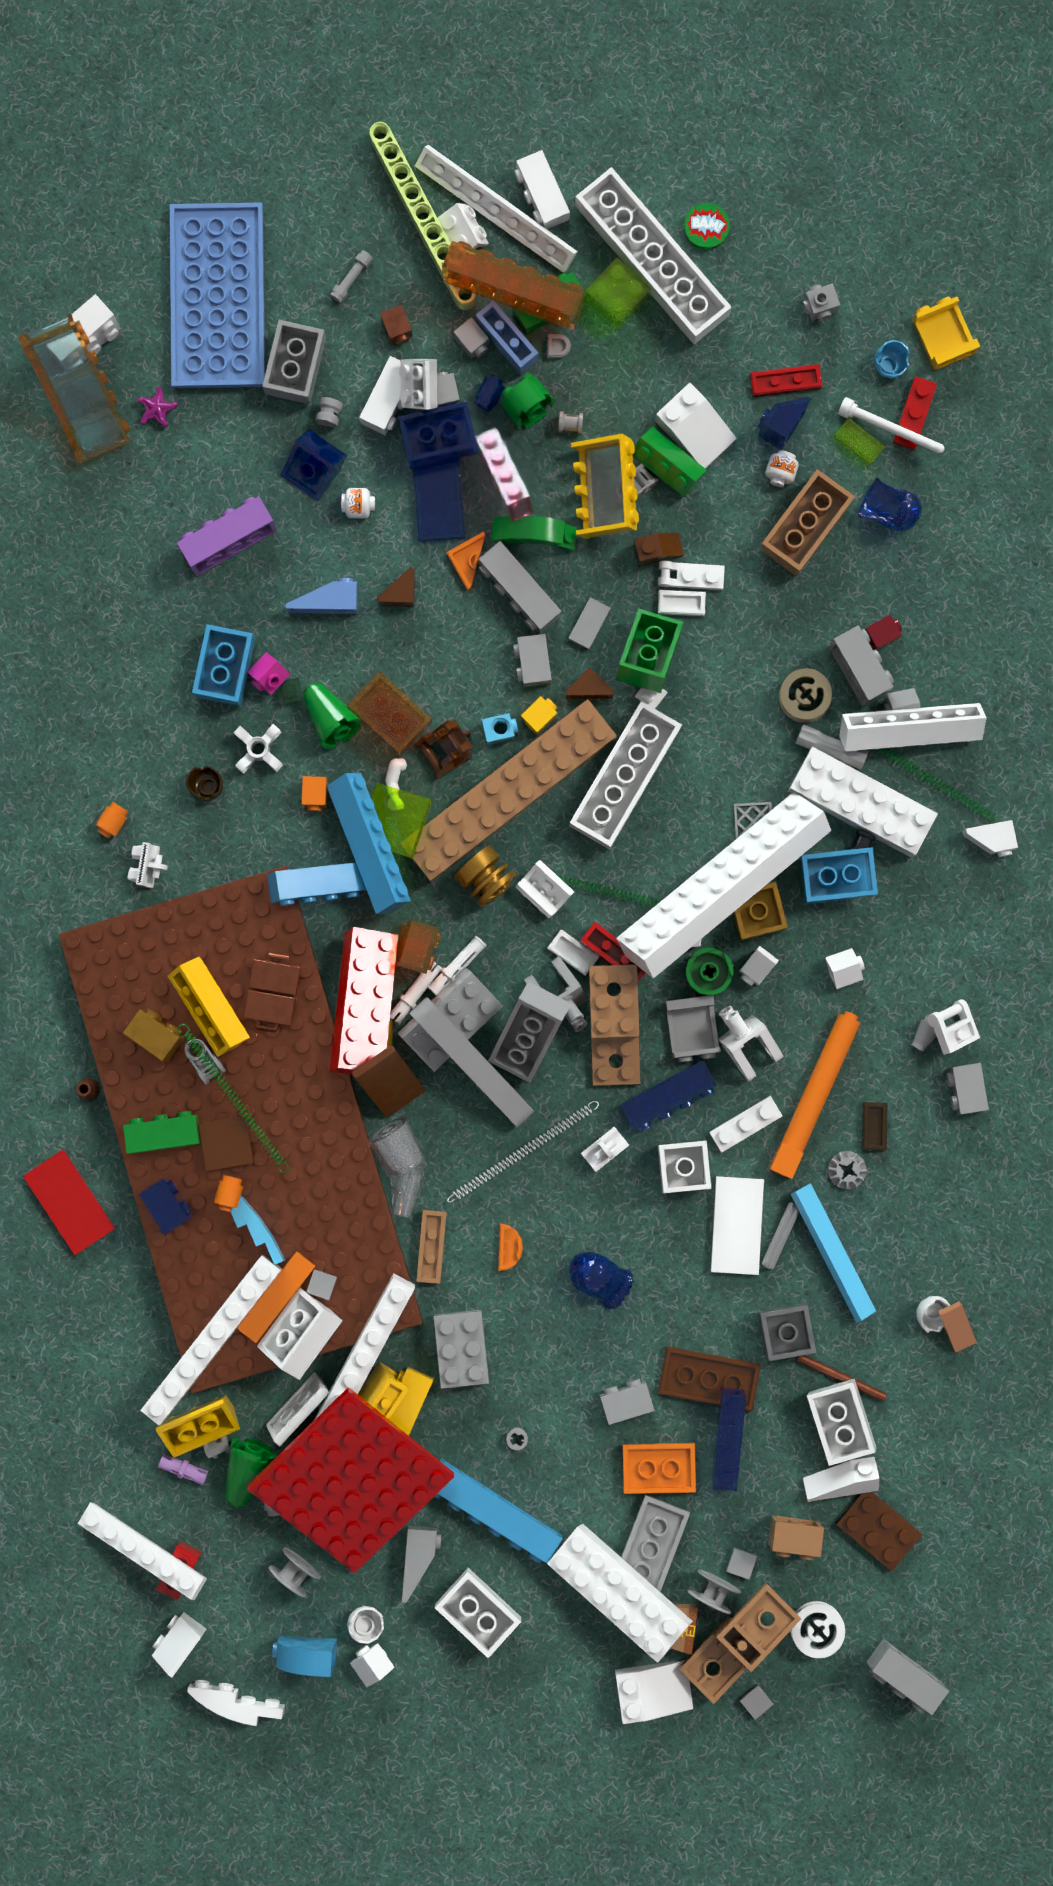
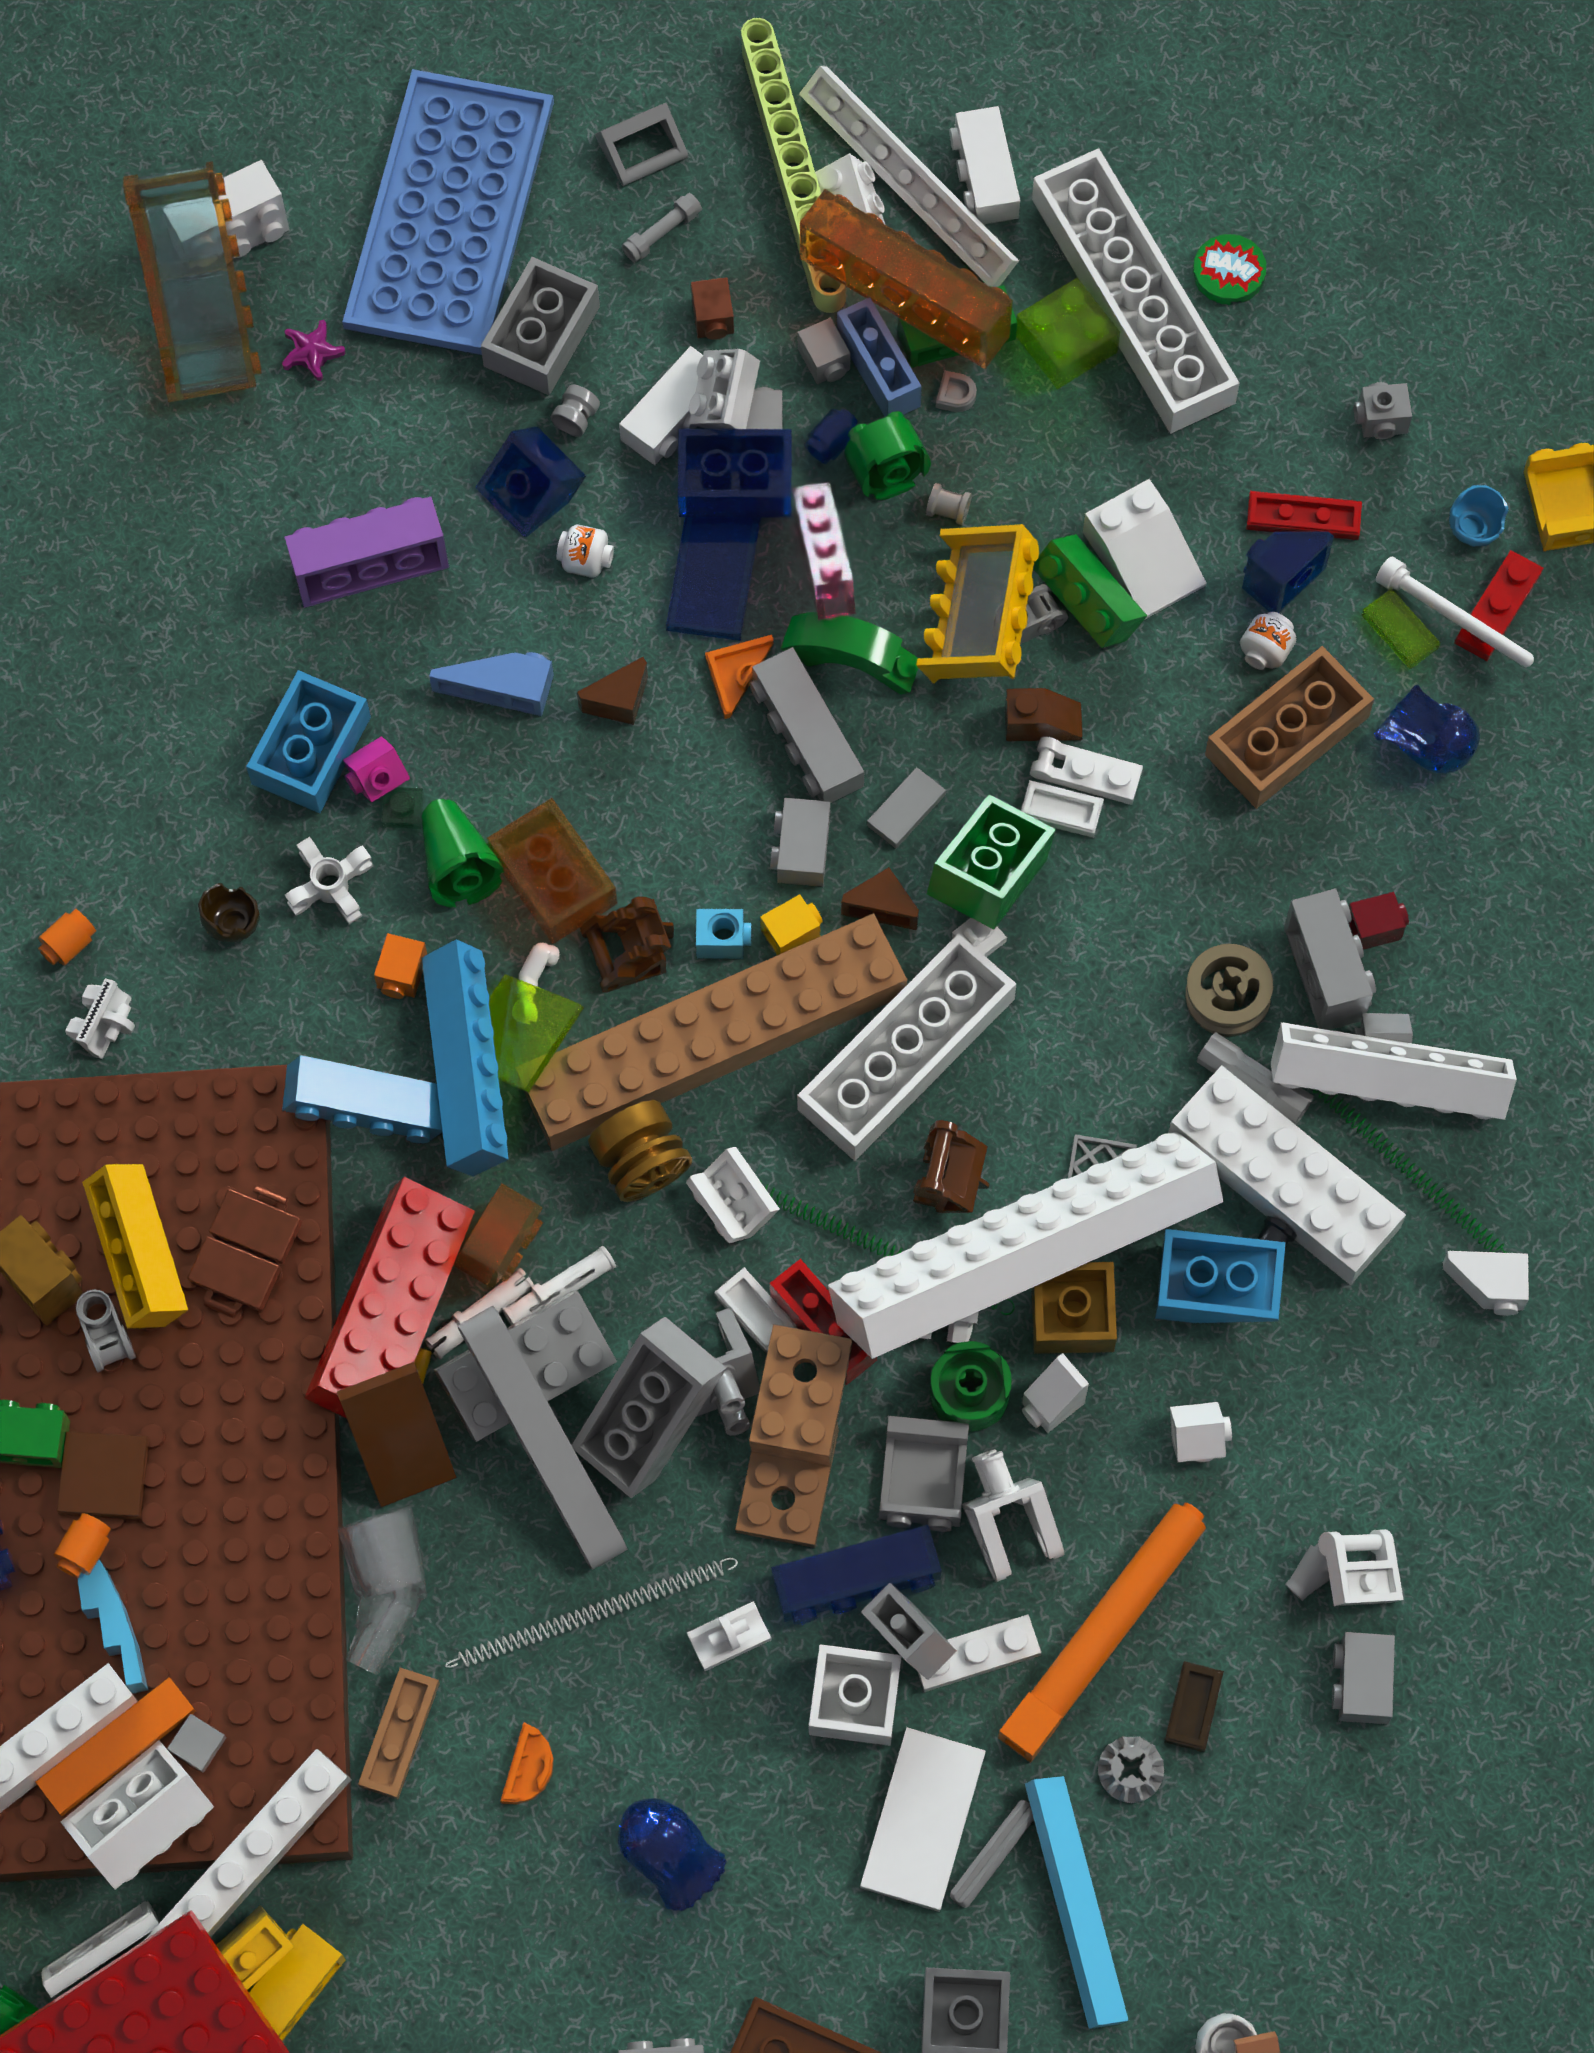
camera: 15 degrees right, 15 degrees down
green piece [178,1024,289,1173] -> none
light grey brick [434,1309,489,1389] -> none
none -> light grey tile [595,103,688,186]
none -> light grey brick [861,1583,957,1680]
none -> reddish brown piece [913,1120,989,1213]

